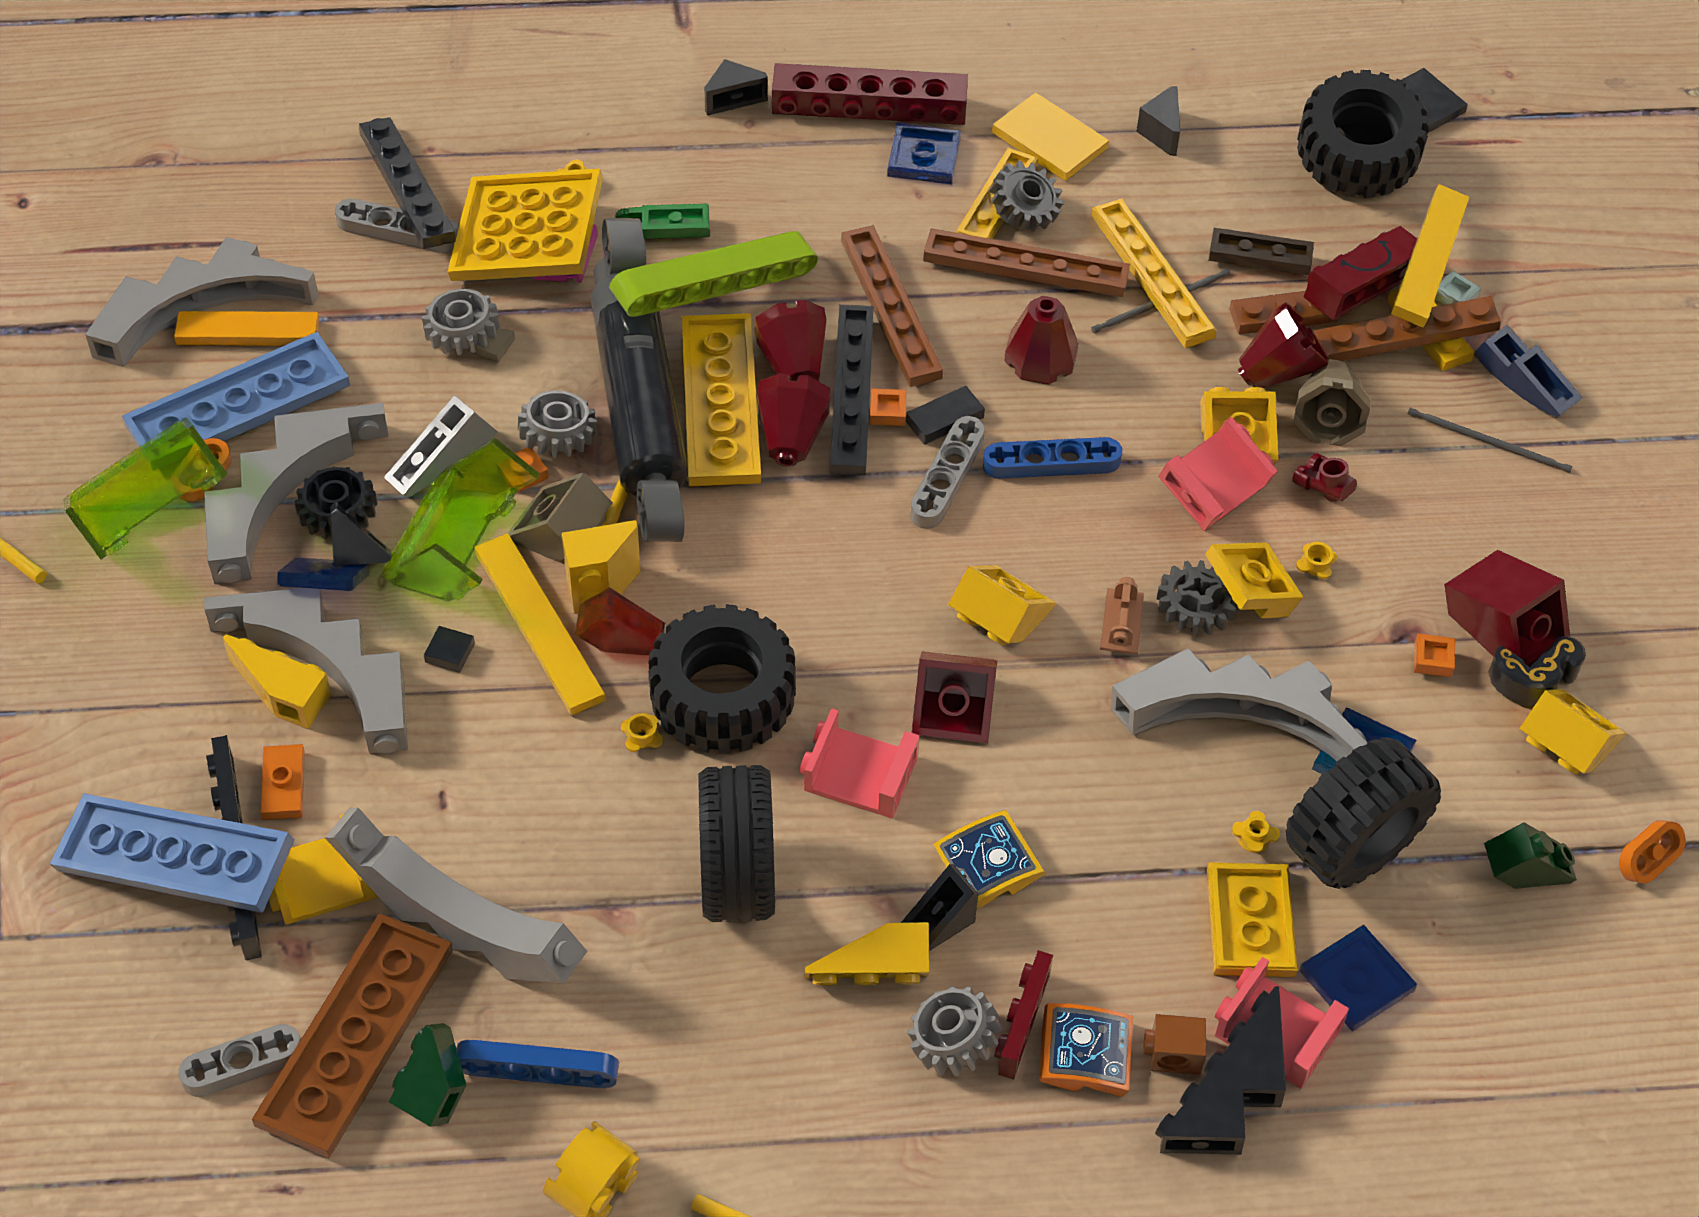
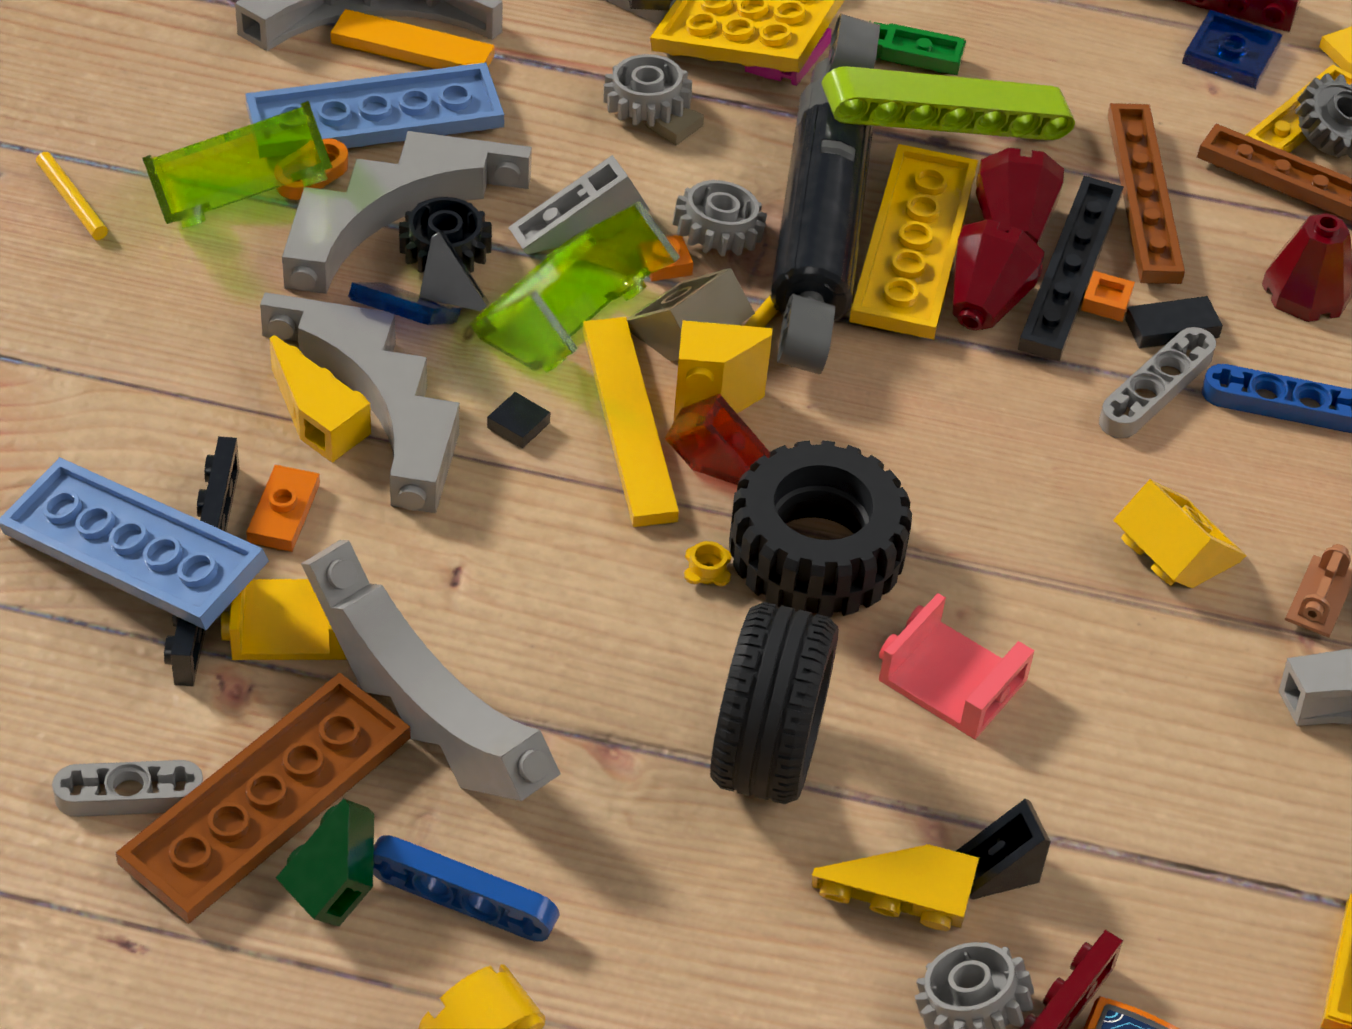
camera: 15 degrees right, 5 degrees down
dark red slope [911,651,998,743] -> none
slope [933,810,1046,910] -> none

